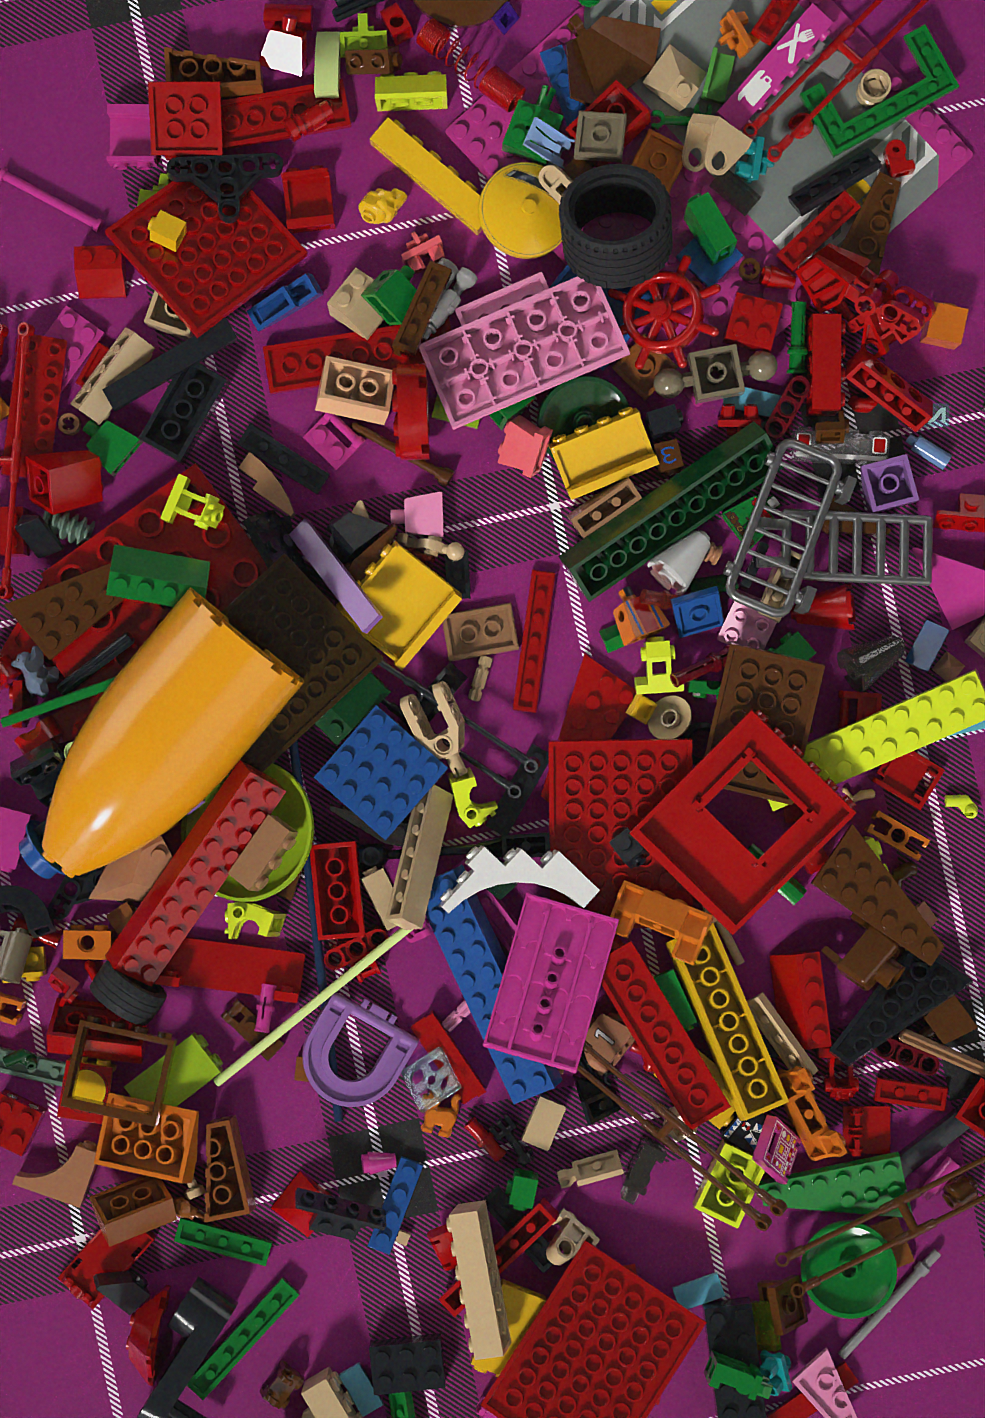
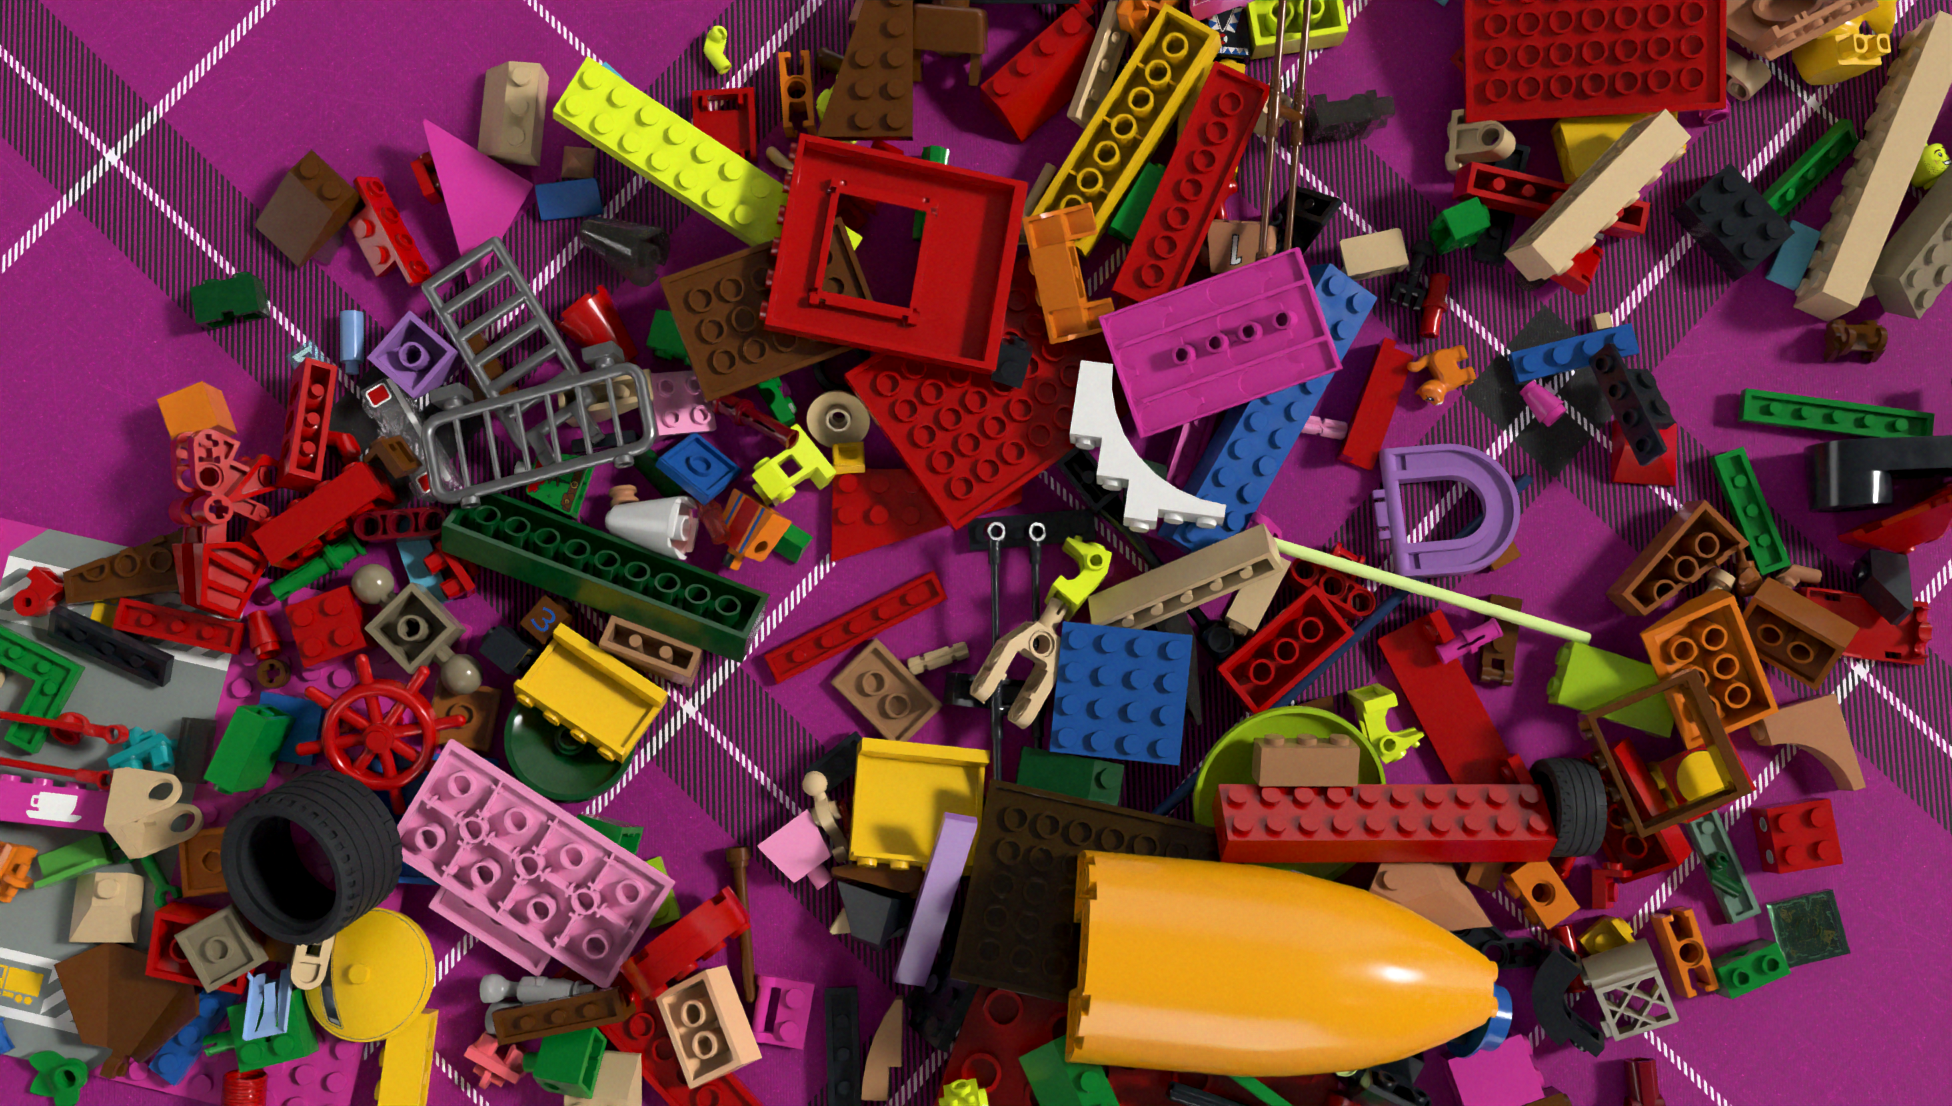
camera: 125 degrees left, 5 degrees down
clear light blue piece [401,1047,462,1113] -> none
coral hips [498,415,553,478] -> none
tan plate [557,1150,624,1188] -> none
red plate [838,690,882,729] -> none
none -> nougat arm [1774,564,1822,590]

